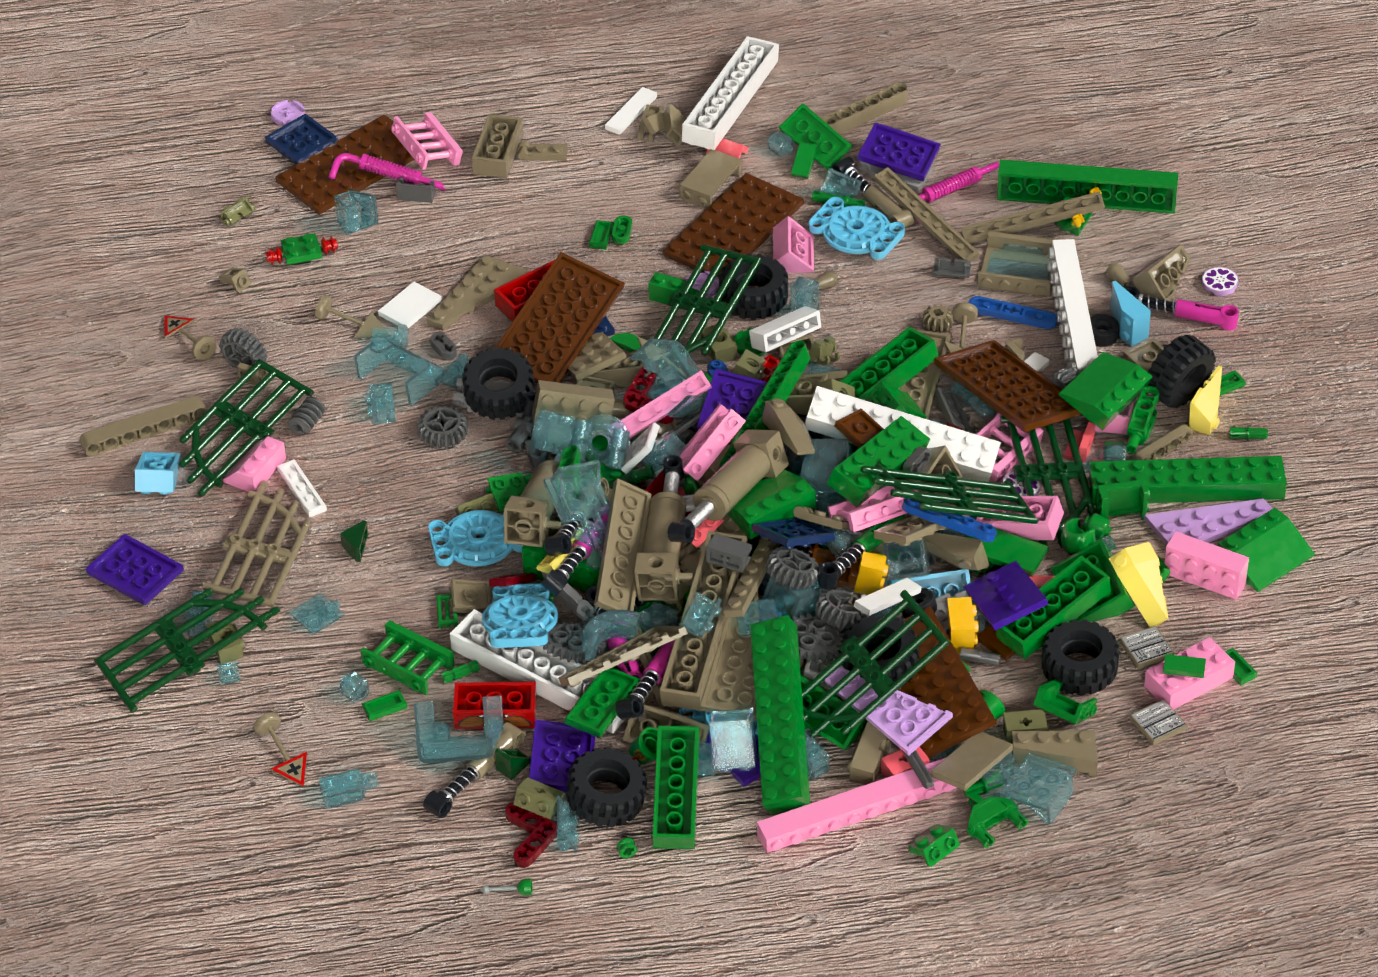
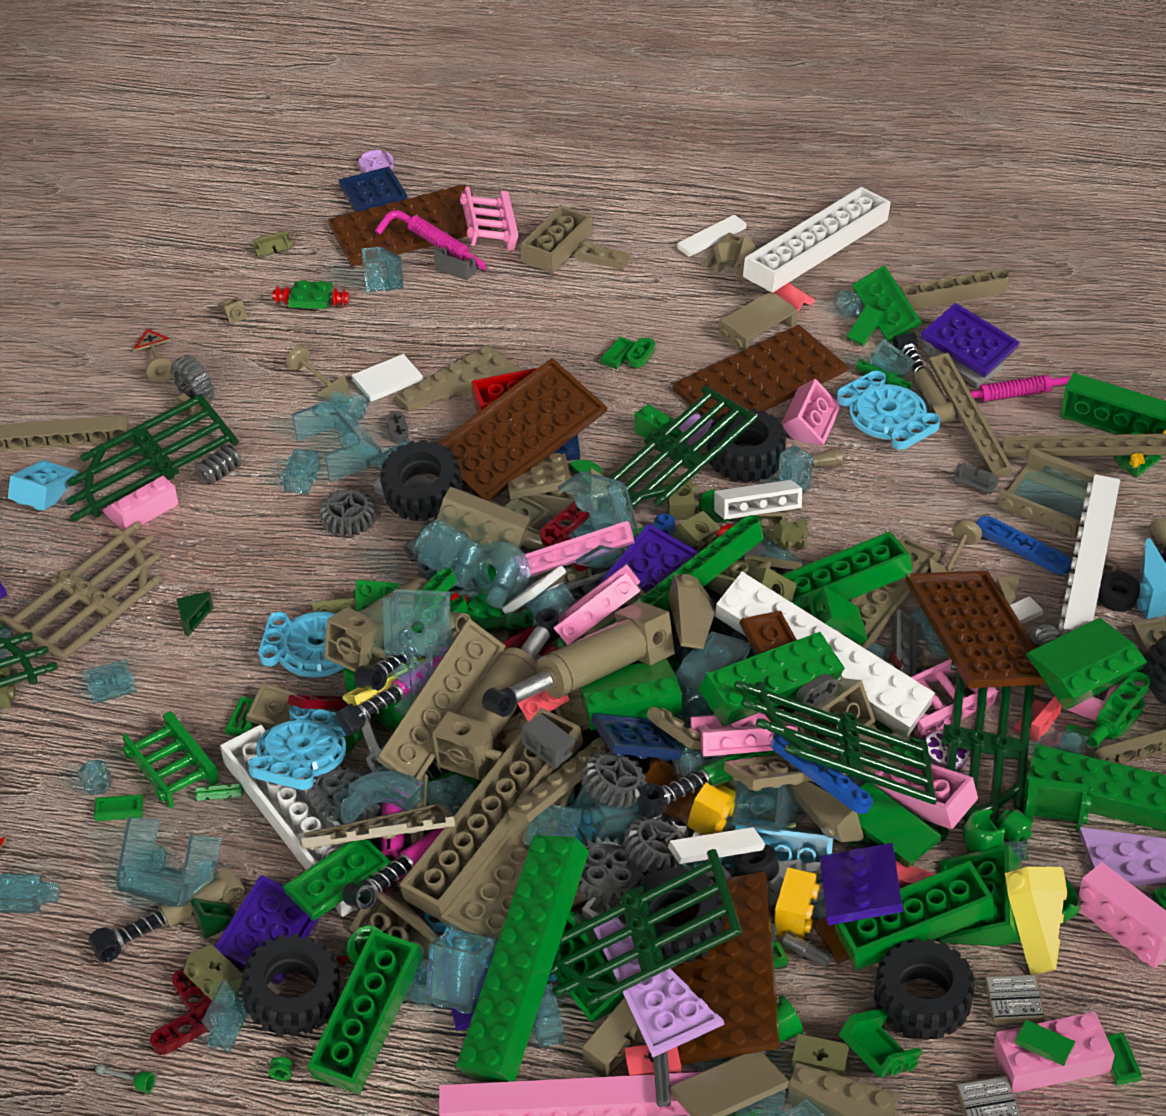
camera: 20 degrees right, 0 degrees up
white tile [277,460,327,518] -> none
red brick [453,682,537,729] -> none
clear light blue bracket [680,592,722,638] -> none
dark tan gear [923,304,953,333] -> none

